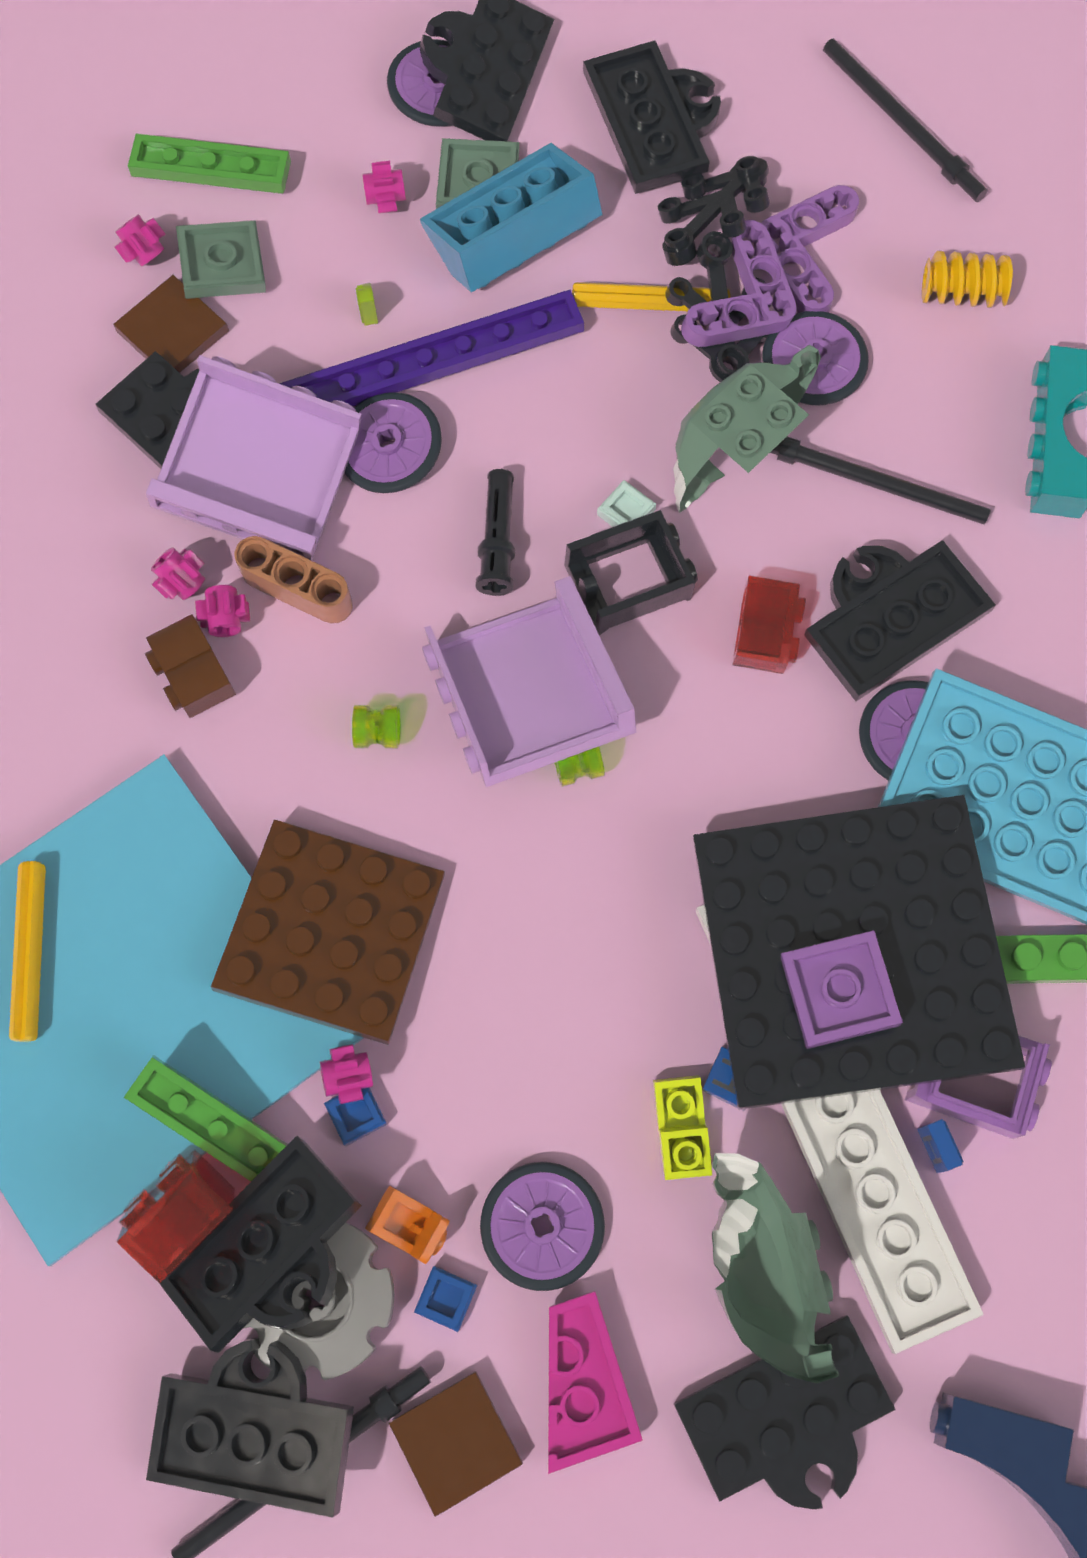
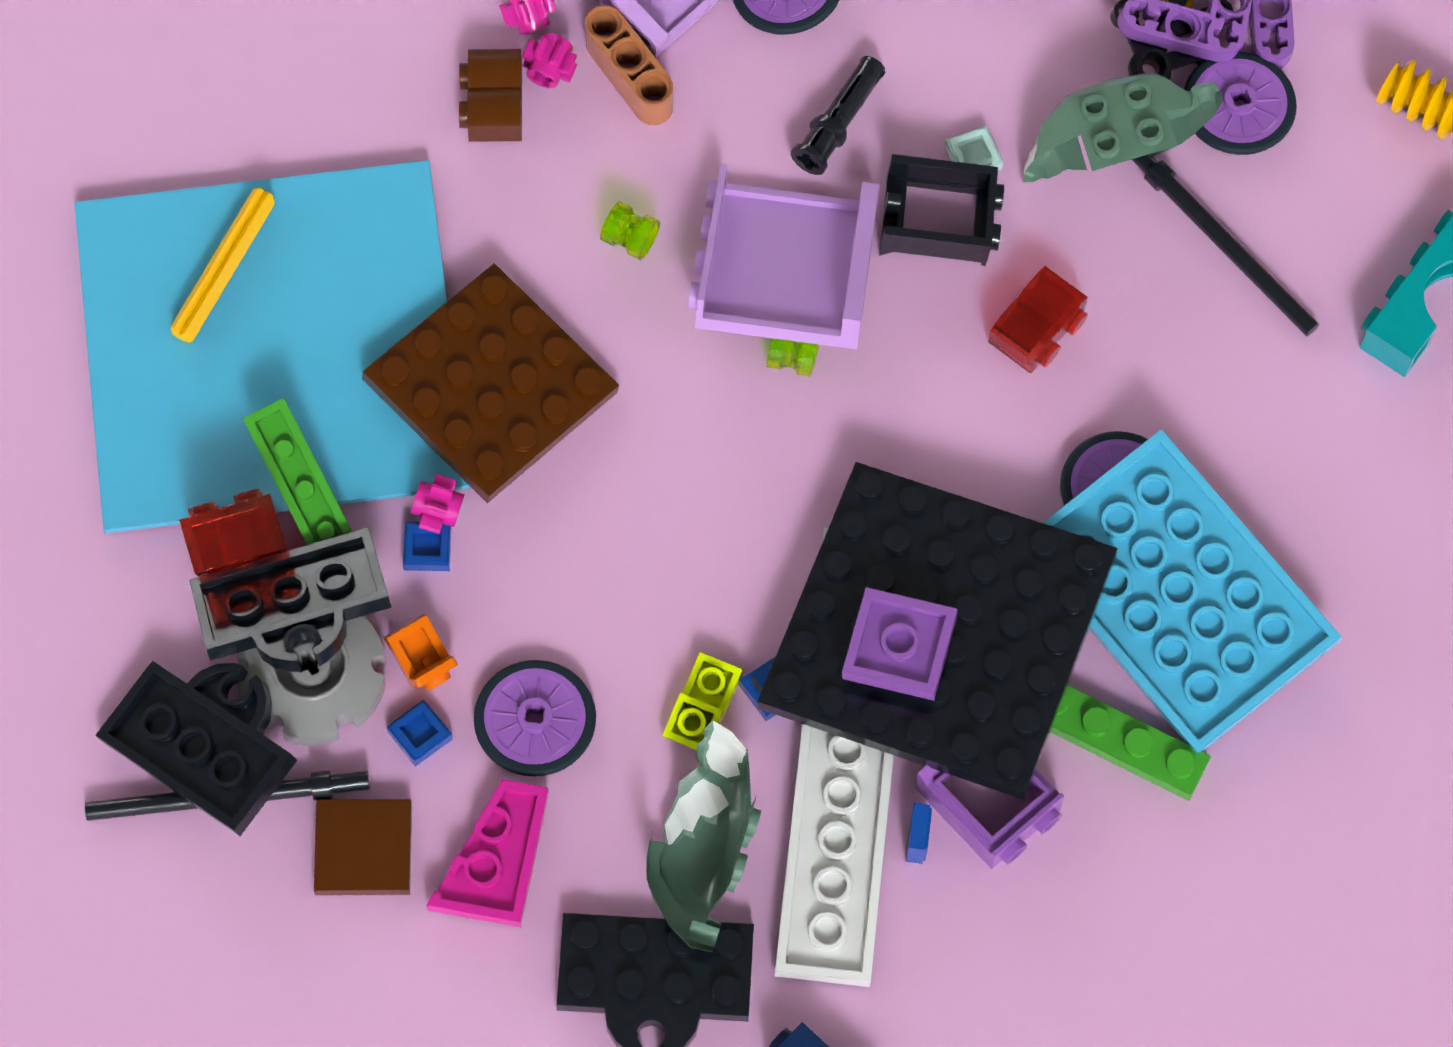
camera: 25 degrees right, 5 degrees down
black plate [804,540,996,702] -> none

